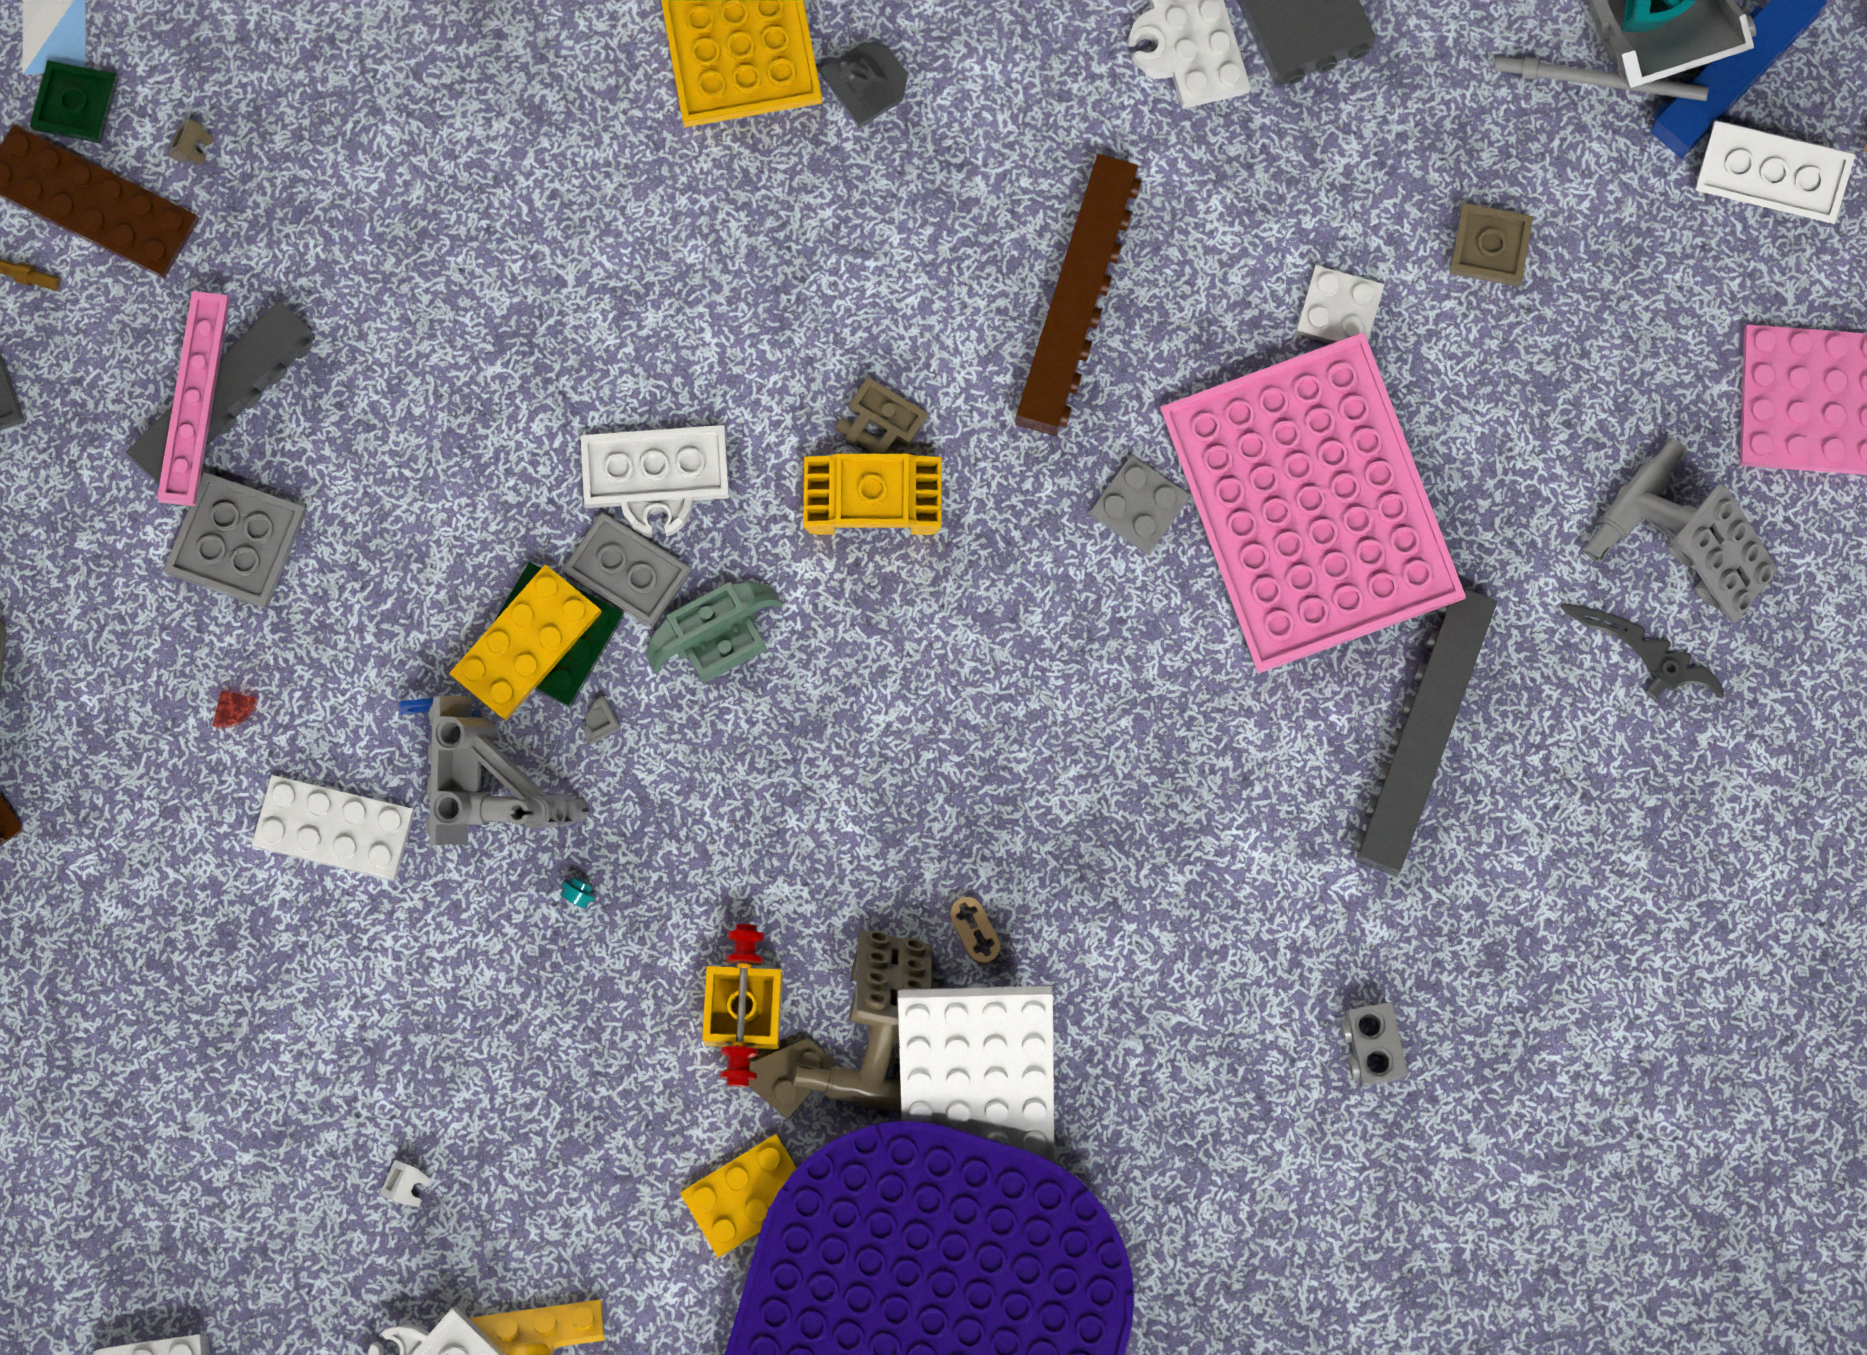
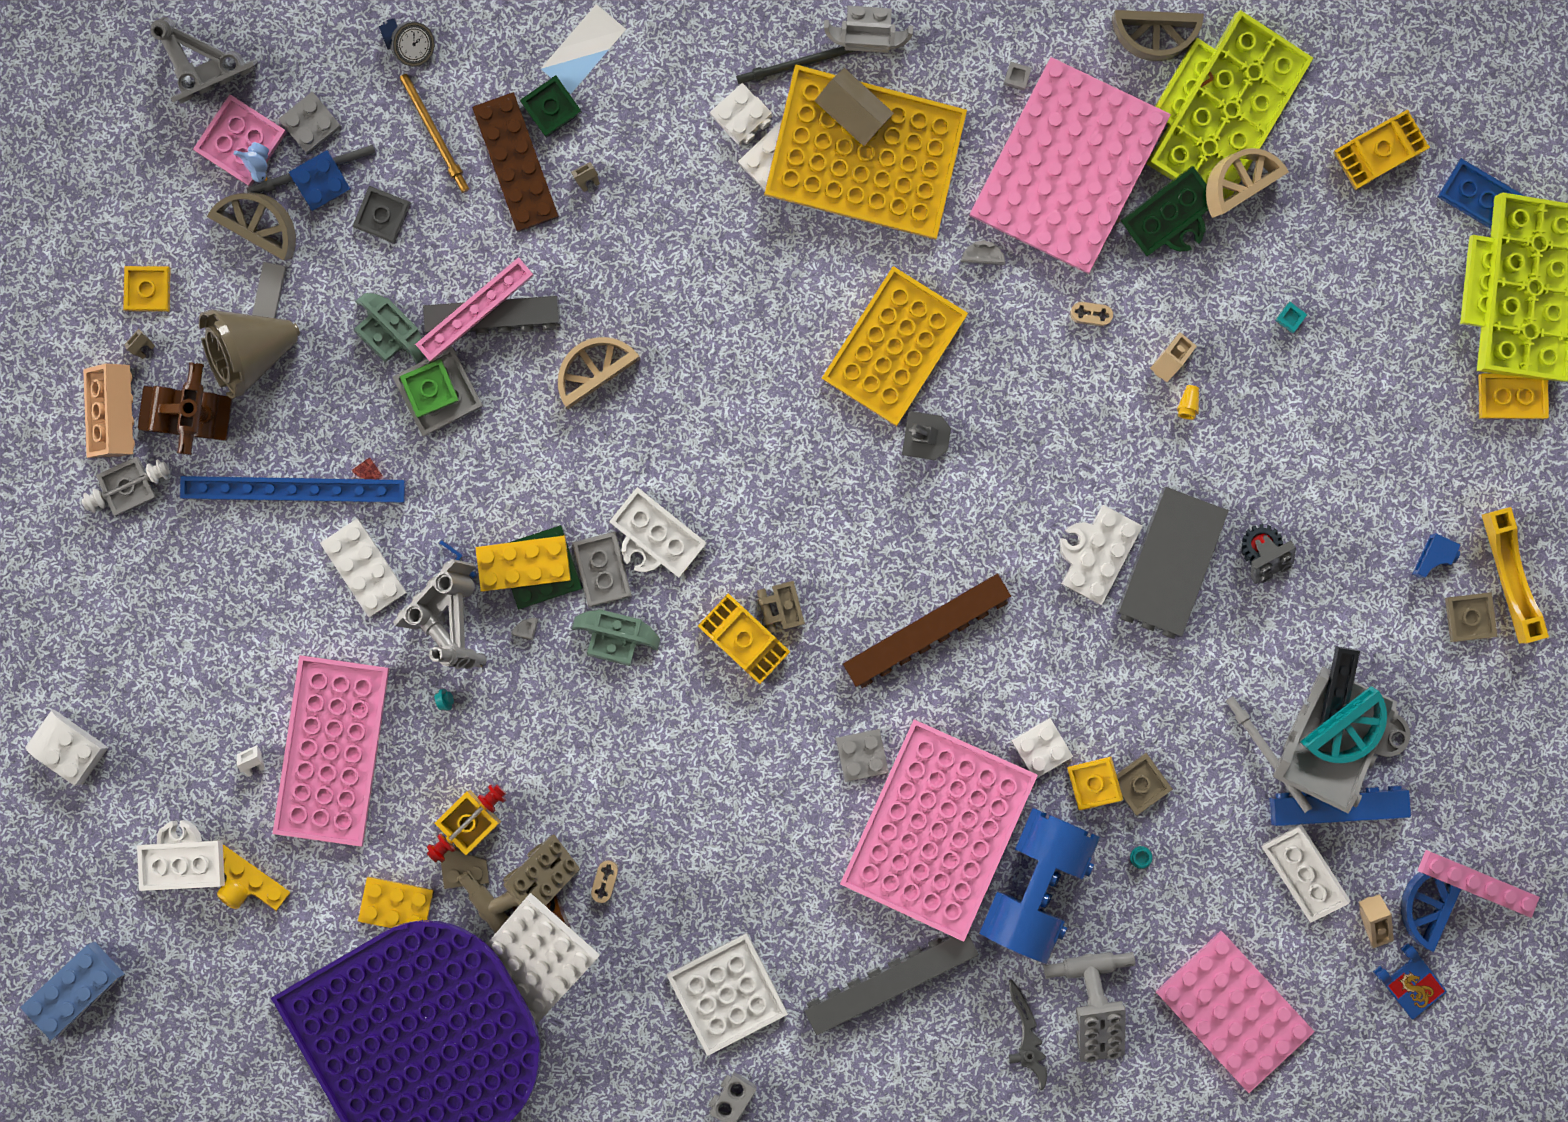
camera: 40 degrees right, 10 degrees up
none -> blue plate [180,476,406,503]
none -> bright pink plate [272,655,390,847]
none -> sand green plate [354,293,425,364]
none -> bright green plate [400,359,459,418]
none -> tan window [558,337,640,409]
none -> white plate [666,933,788,1056]
none -> blue cylinder [979,808,1101,964]
none -> yellow tile [1067,756,1123,811]
none -> teal plate [1130,846,1153,869]

